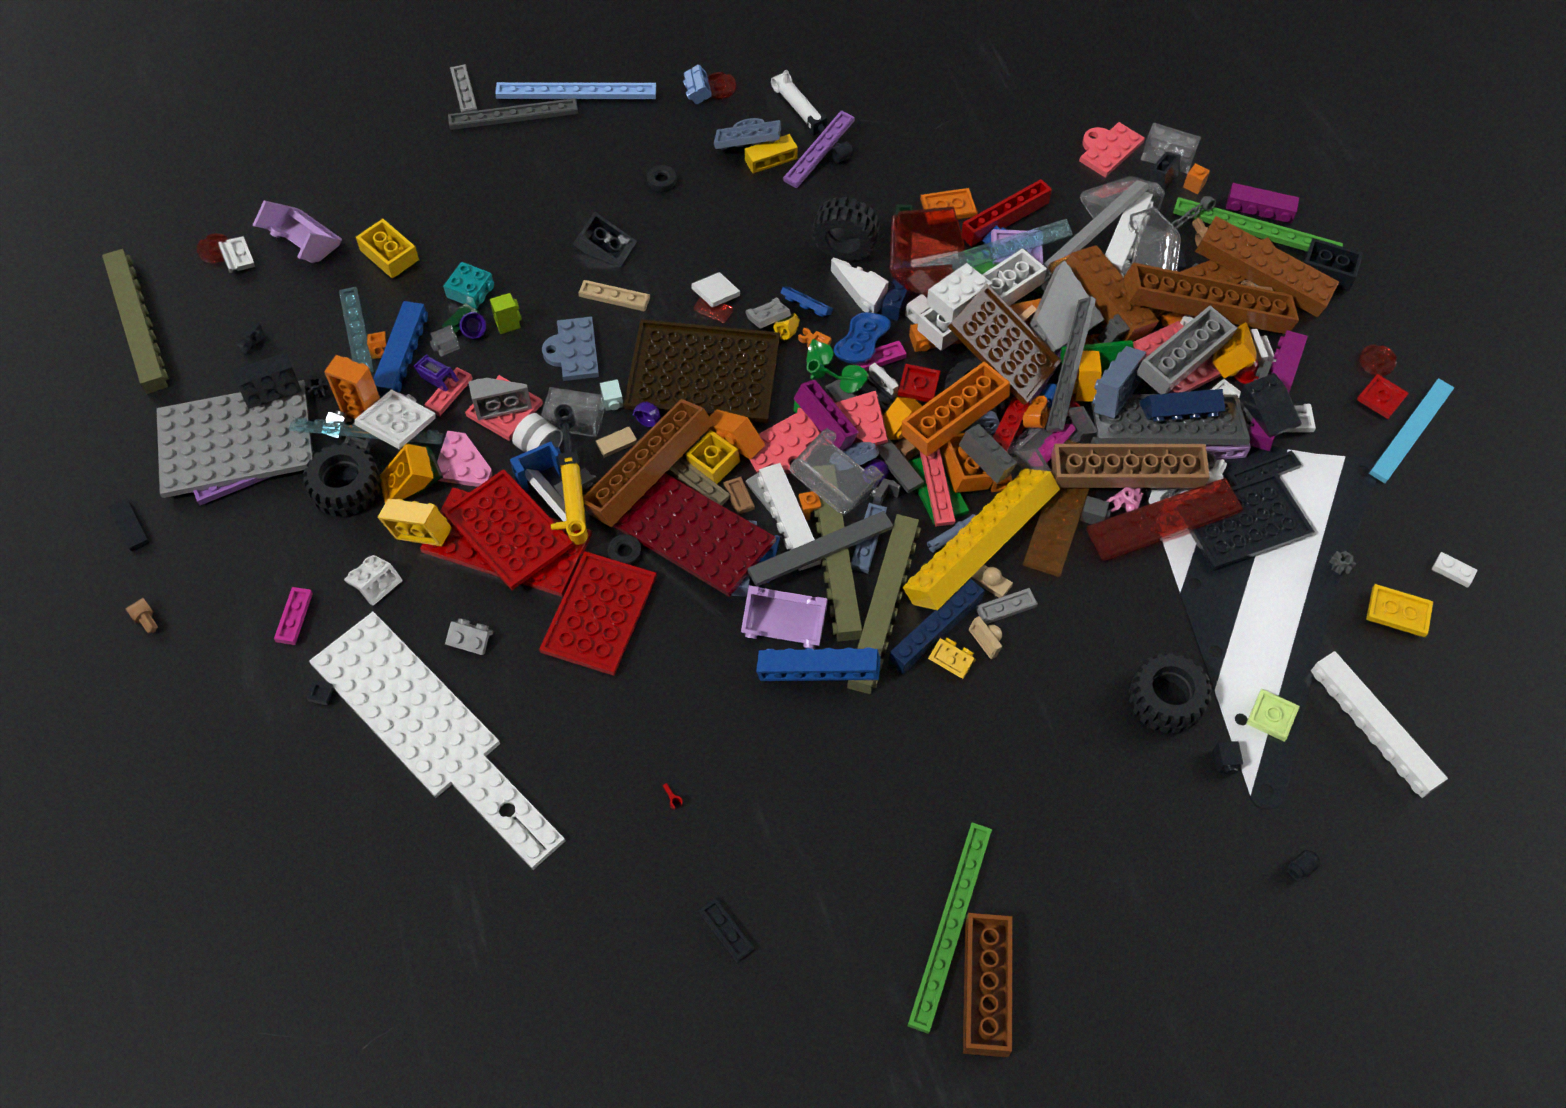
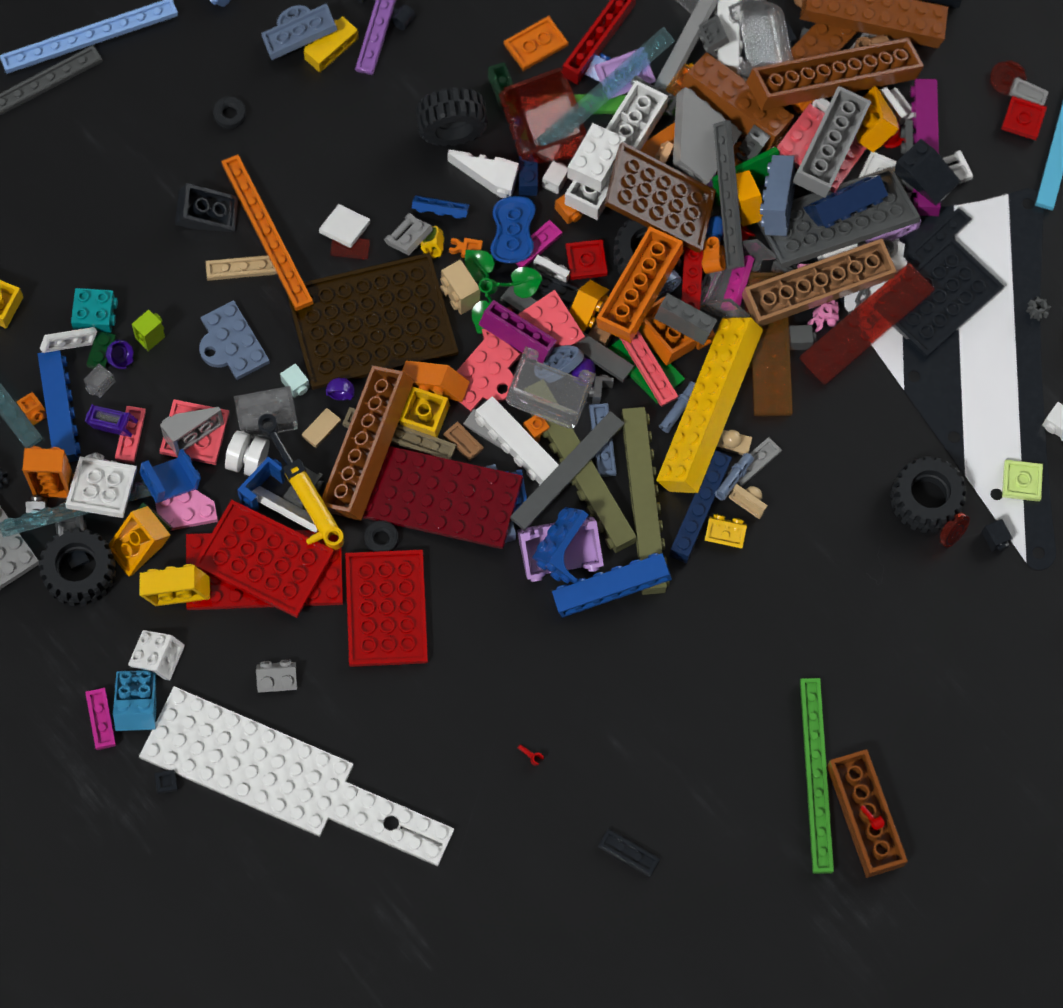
camera: 25 degrees left, 10 degrees up
none -> white tile [40,327,97,353]
none -> dark azure slope [113,670,156,731]
none -> blue panel [139,449,201,503]
none -> orange plate [221,155,313,311]
none -> tan brick [440,259,480,315]
none -> blue bracket [532,507,588,584]
none -> dark grey bracket [698,15,730,58]
none -> sand blue pin [715,453,754,500]
none -> red hand [860,805,885,830]
none -> clear red tile [940,512,970,548]
none -> light grey tile [1009,77,1048,106]

